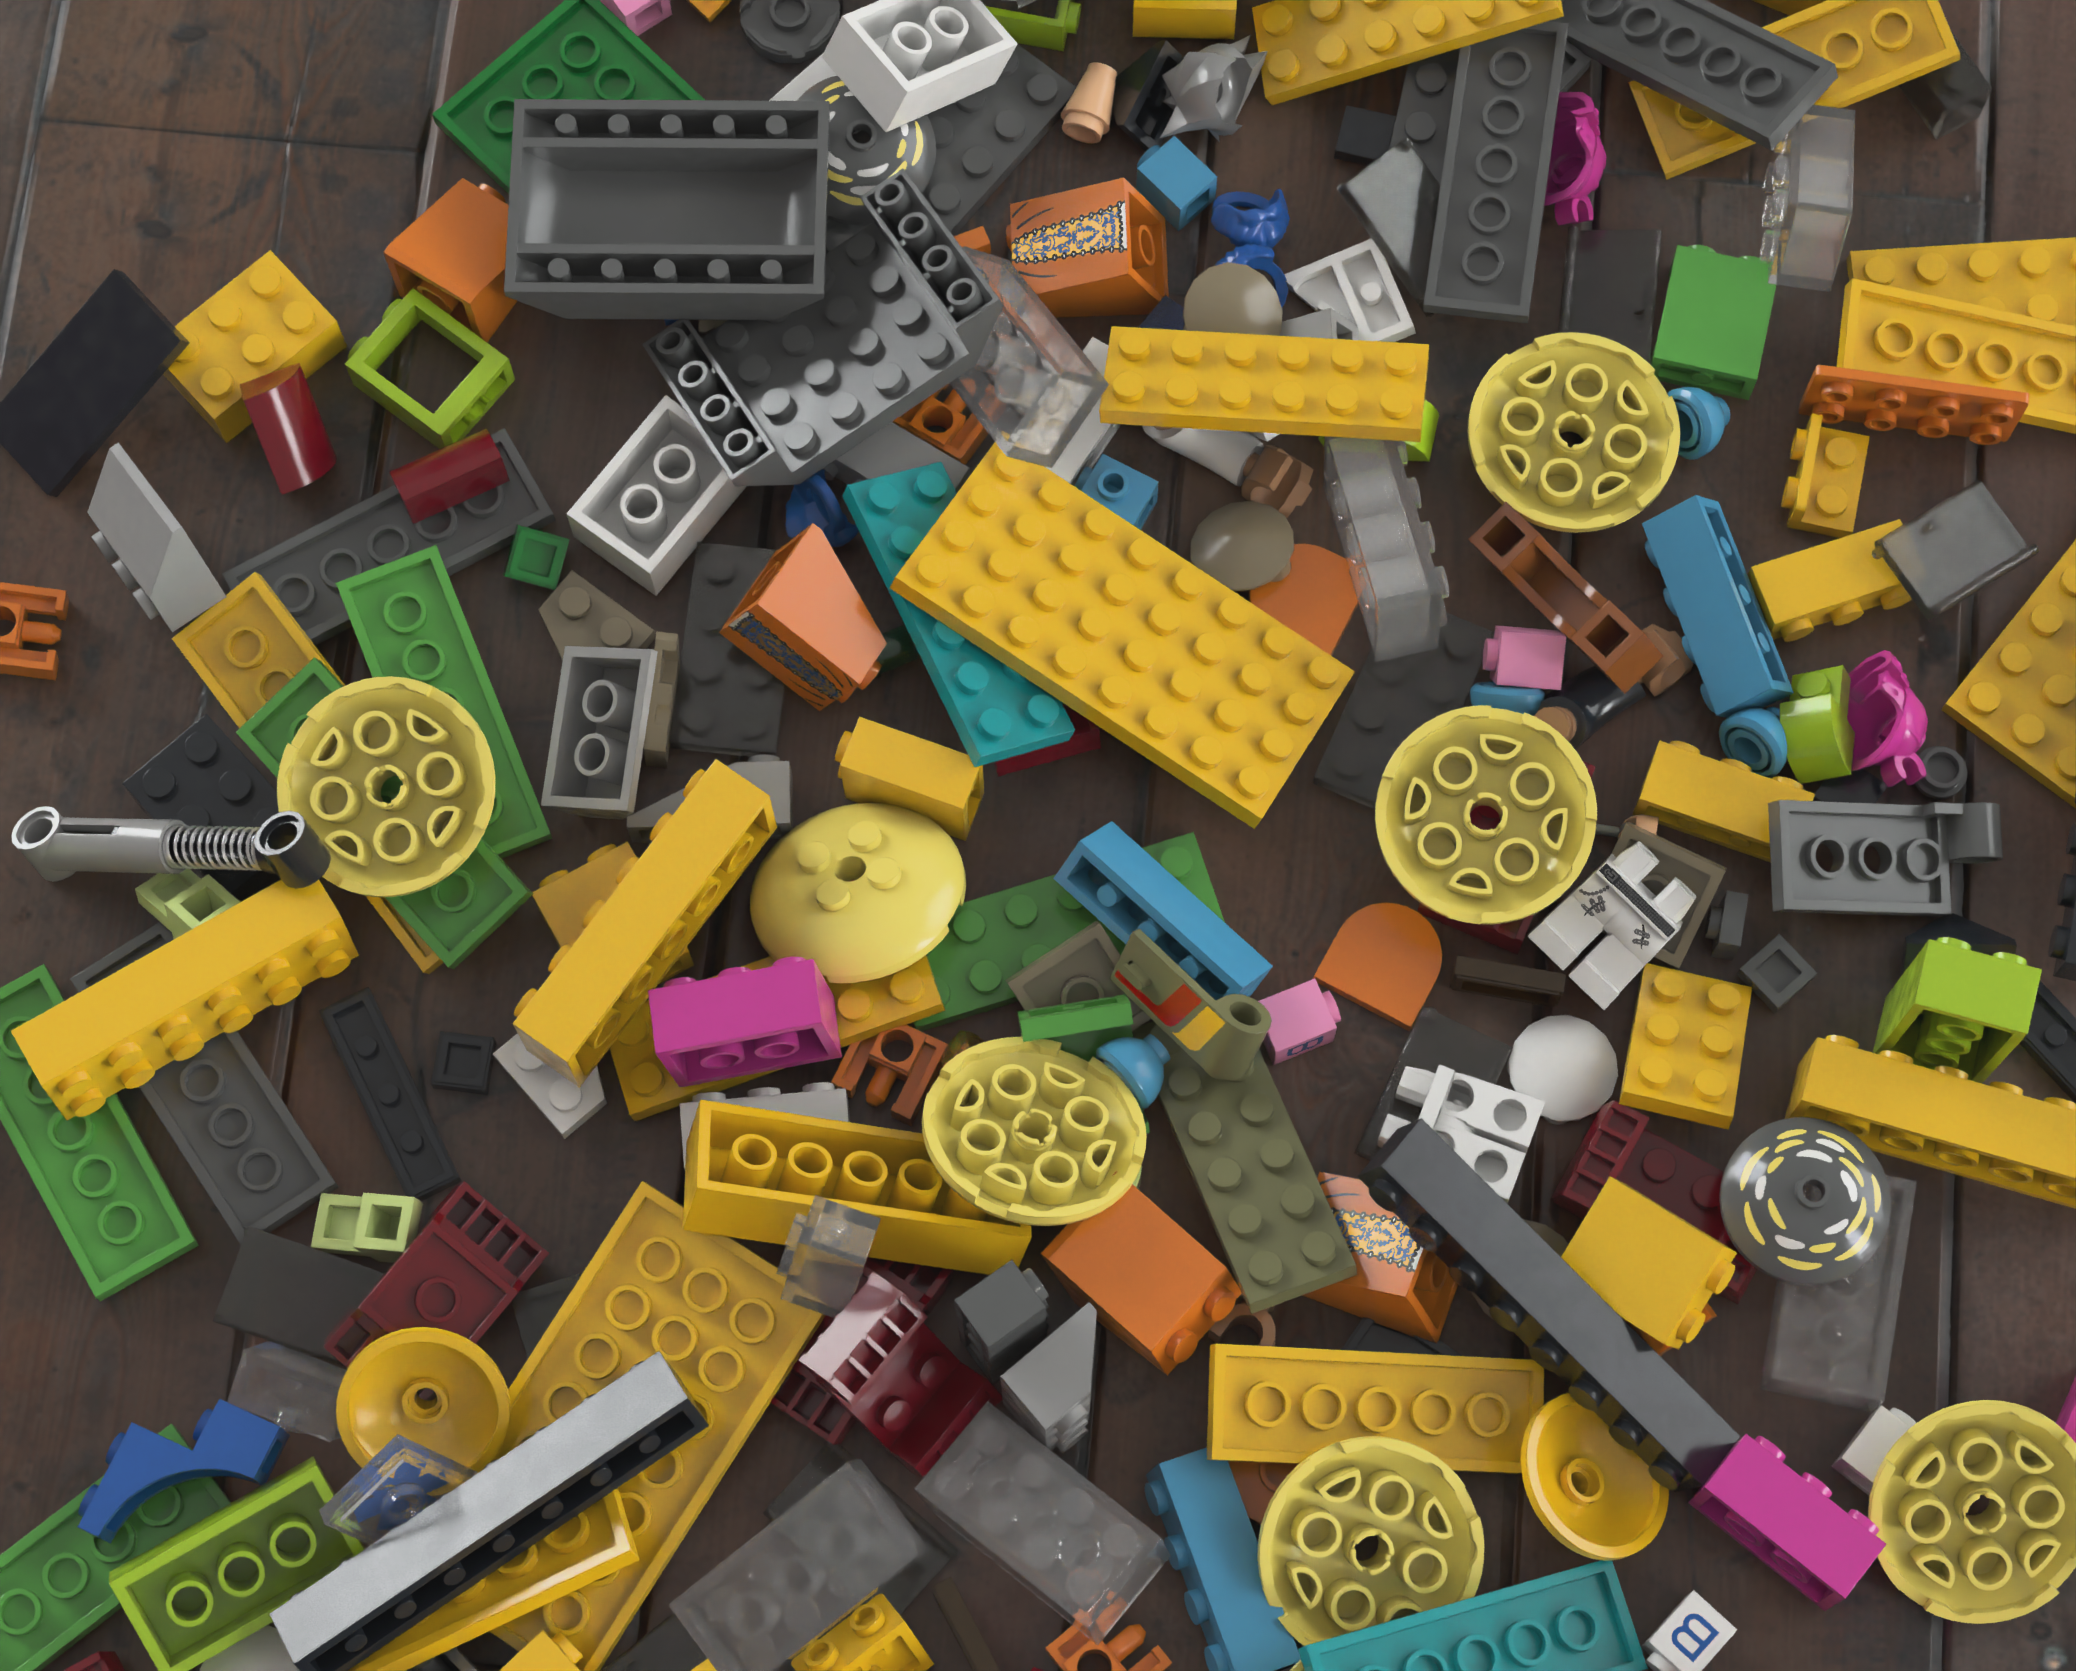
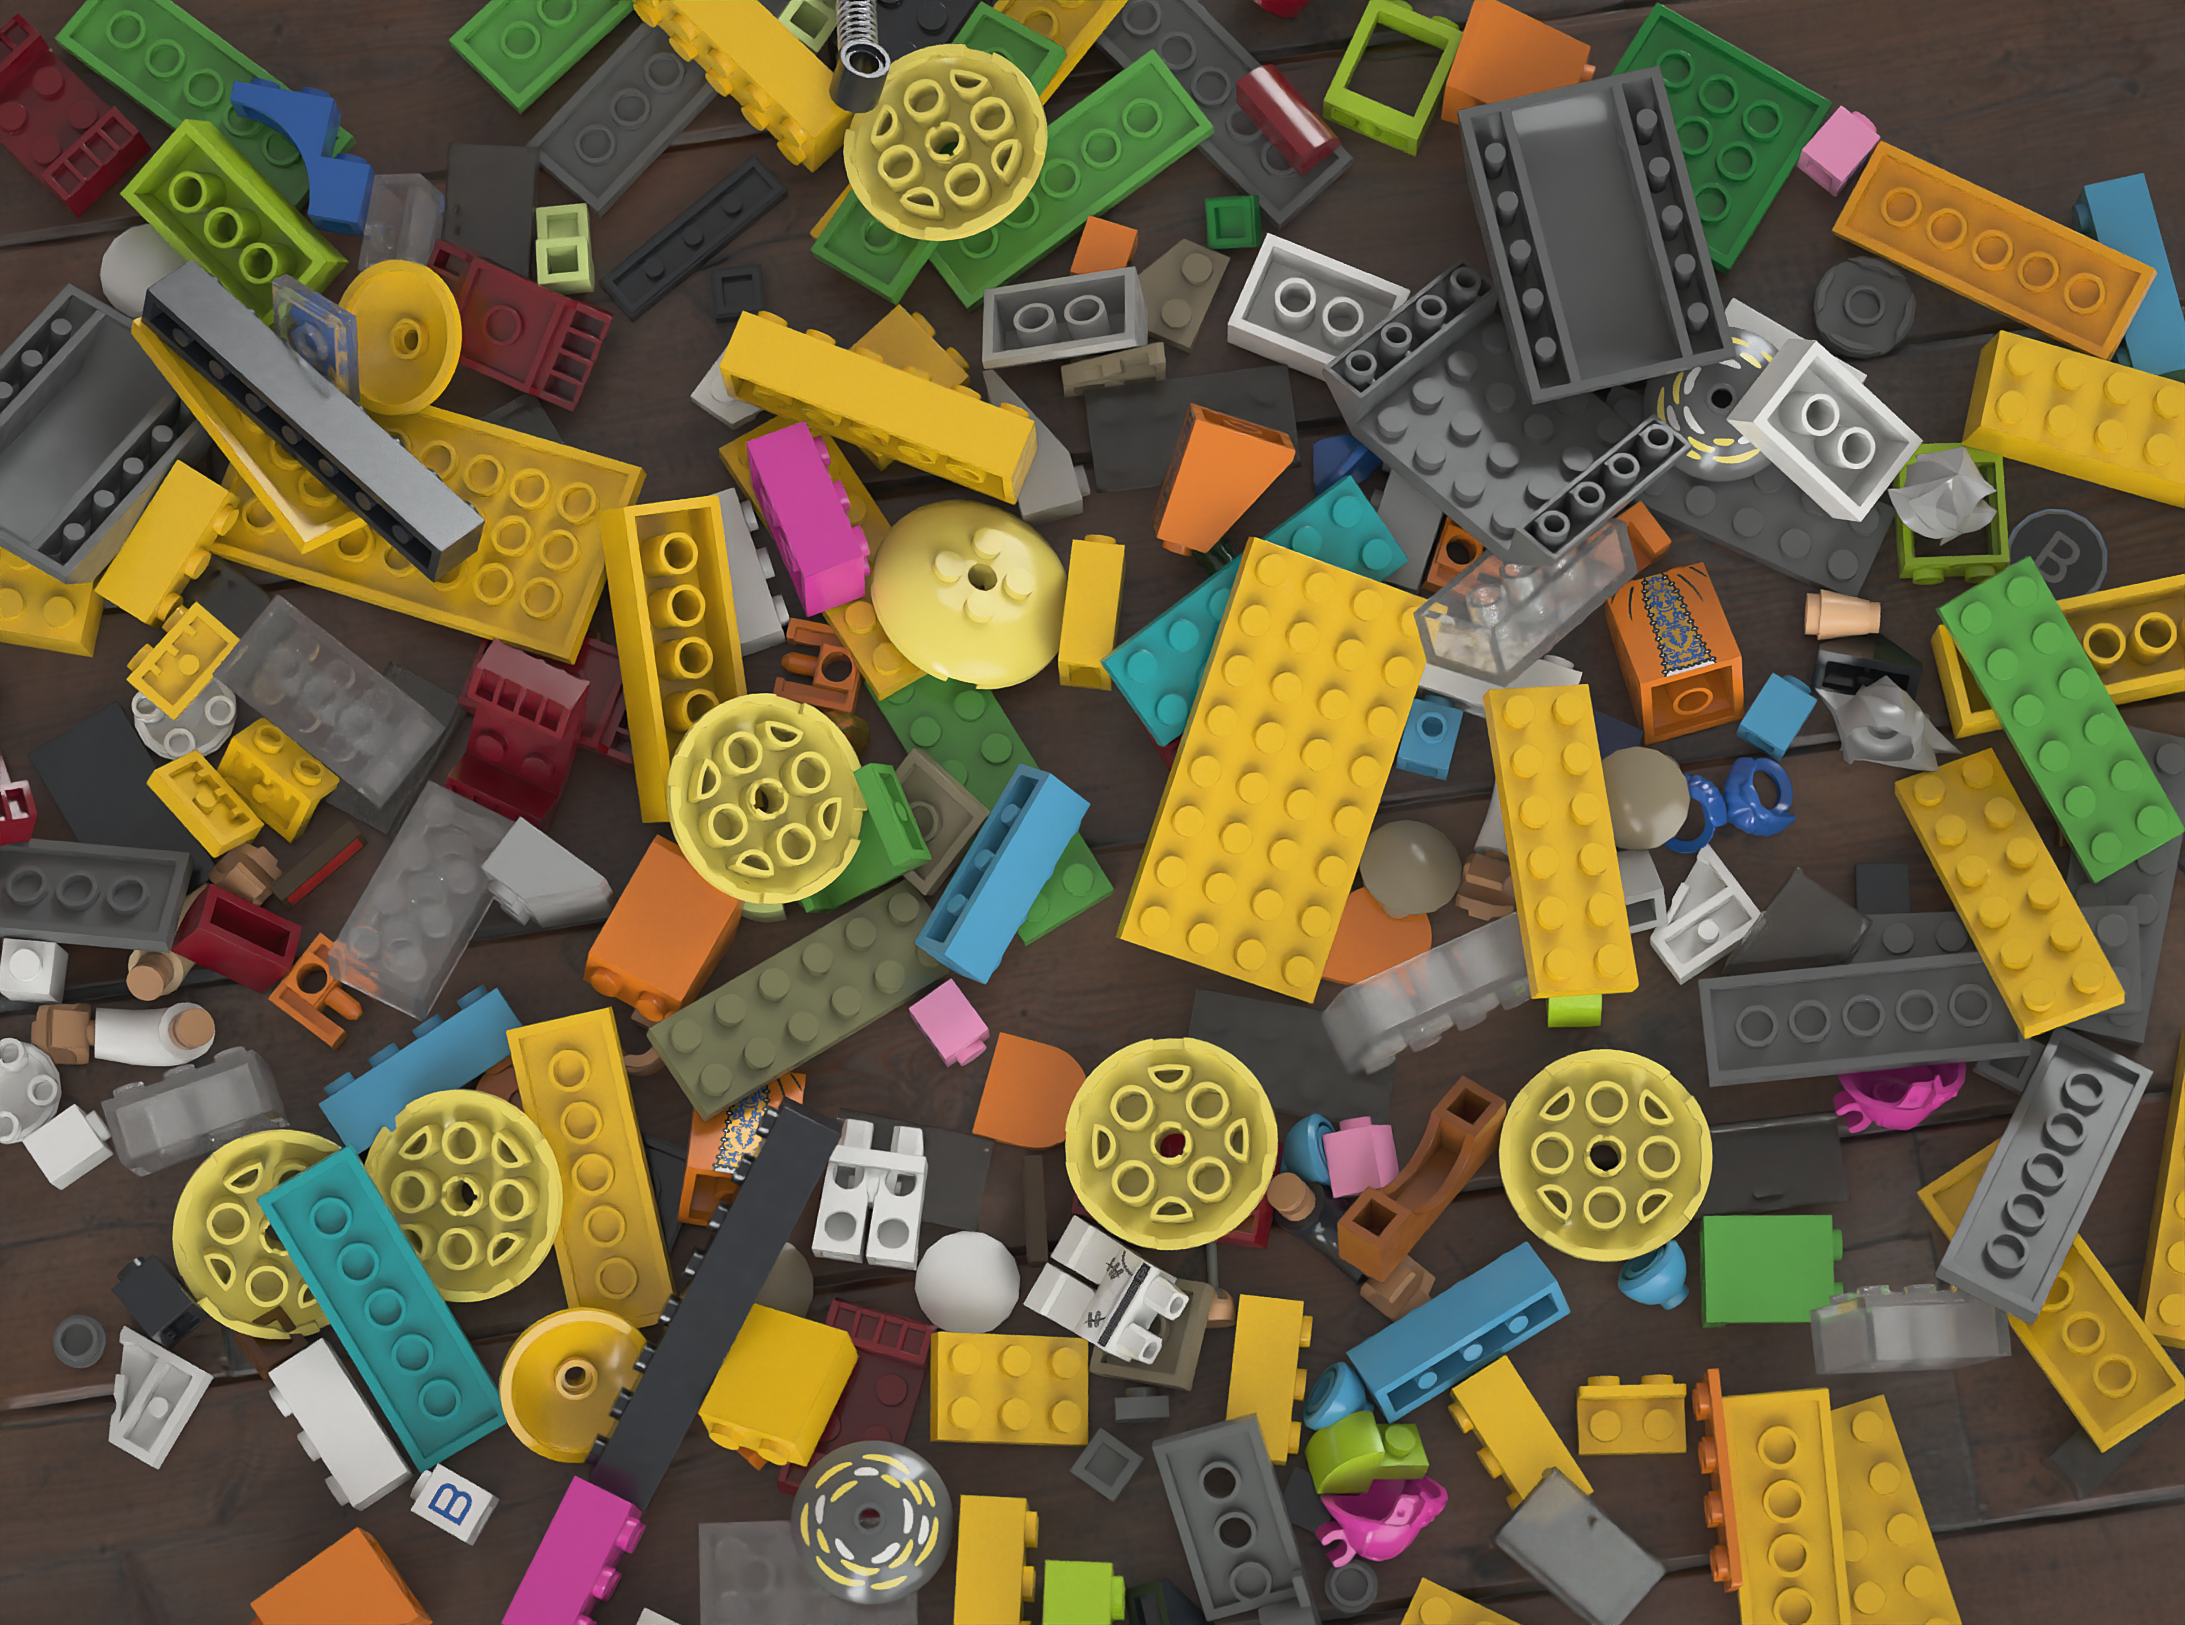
camera: 80 degrees right, 5 degrees up
clear brick [777,1195,881,1318] -> none
dark grey brick [954,1260,1049,1385] -> none
dark azure brick [1096,1034,1171,1109] -> none
olive door [1110,929,1272,1081] -> none
none -> orange panel [1070,215,1138,276]

